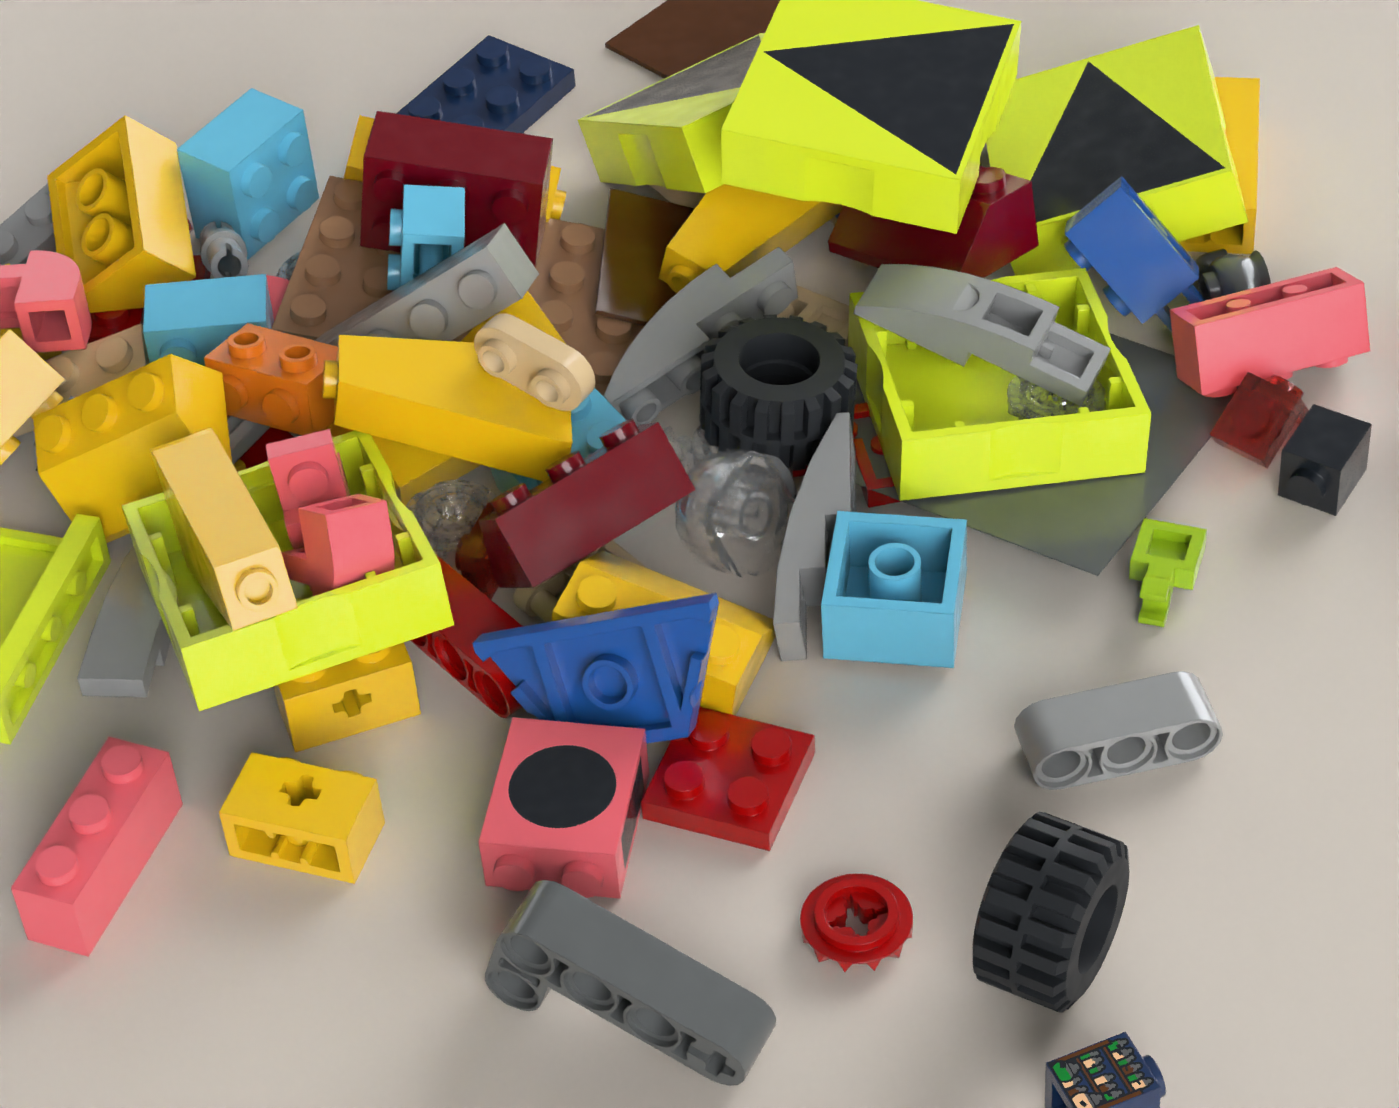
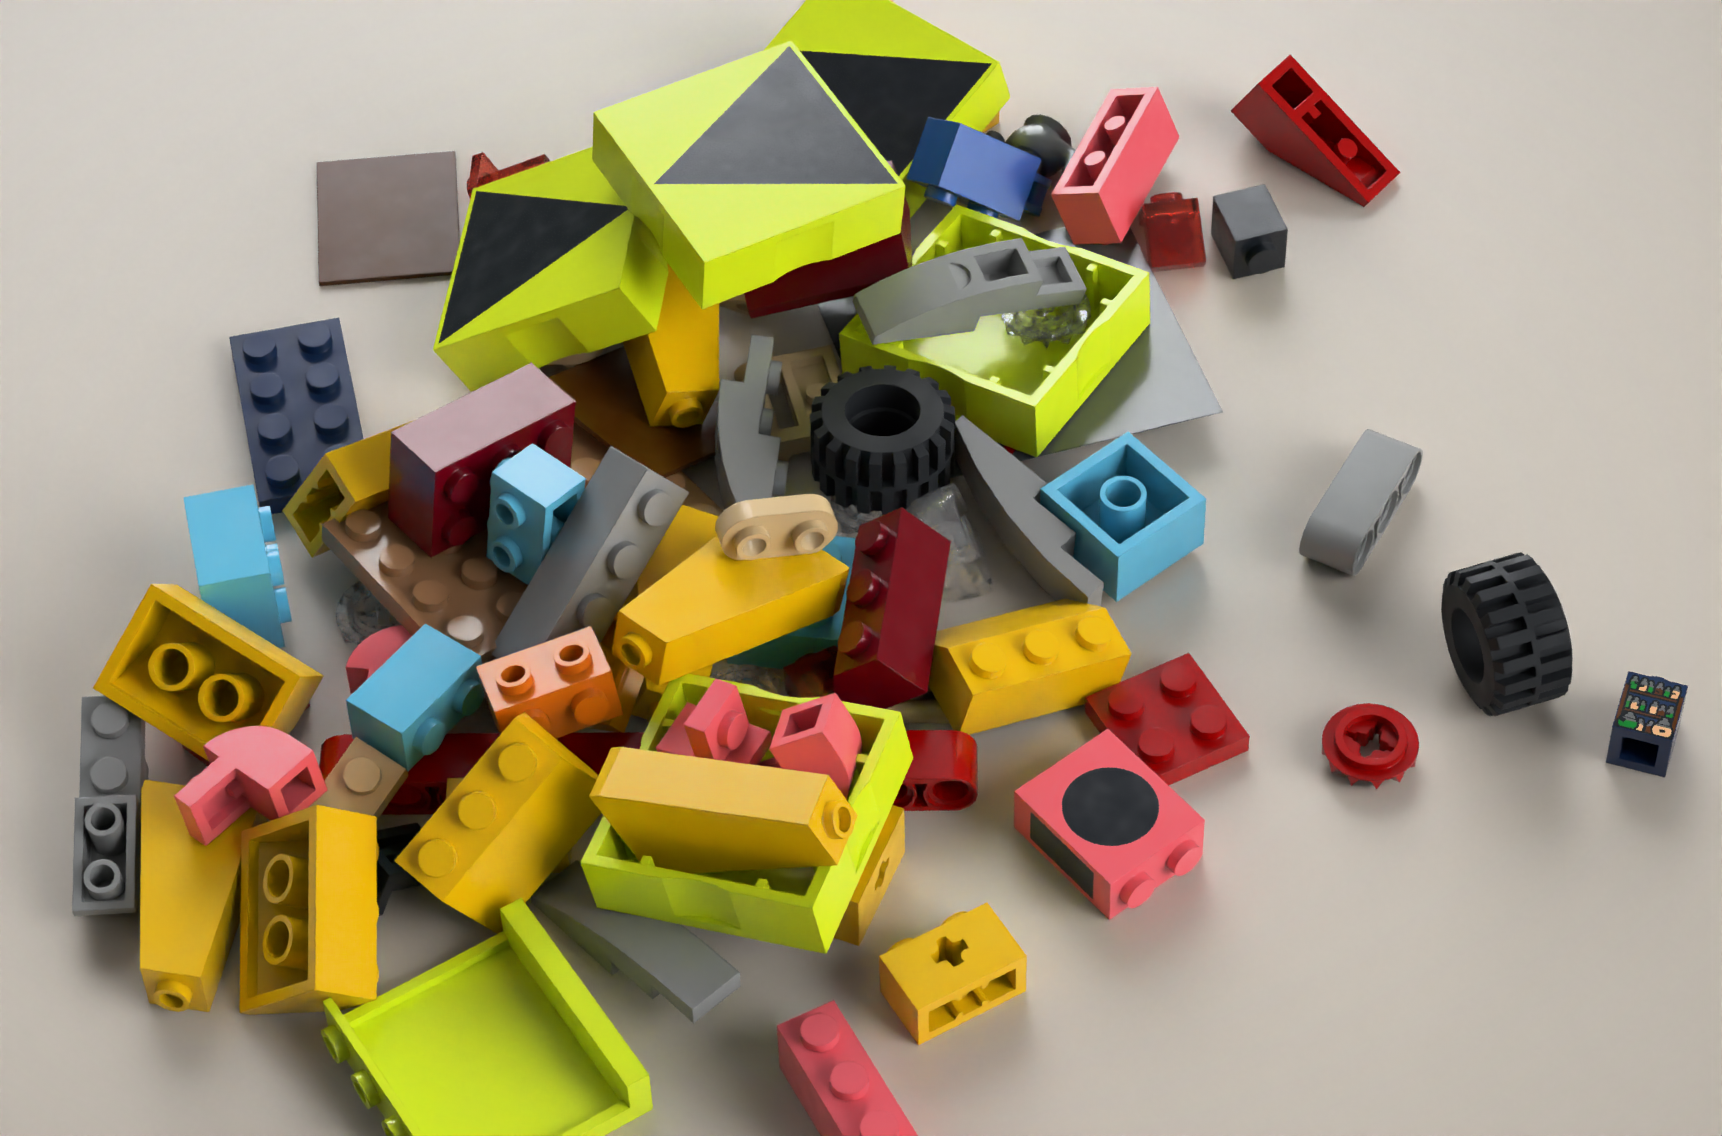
camera: 50 degrees left, 5 degrees up
light grey pin [199,221,249,278] -> none
blue wing [472,593,719,744] -> none
dark grey beam [485,880,776,1086] -> none
lime plate [1129,518,1207,627] -> none

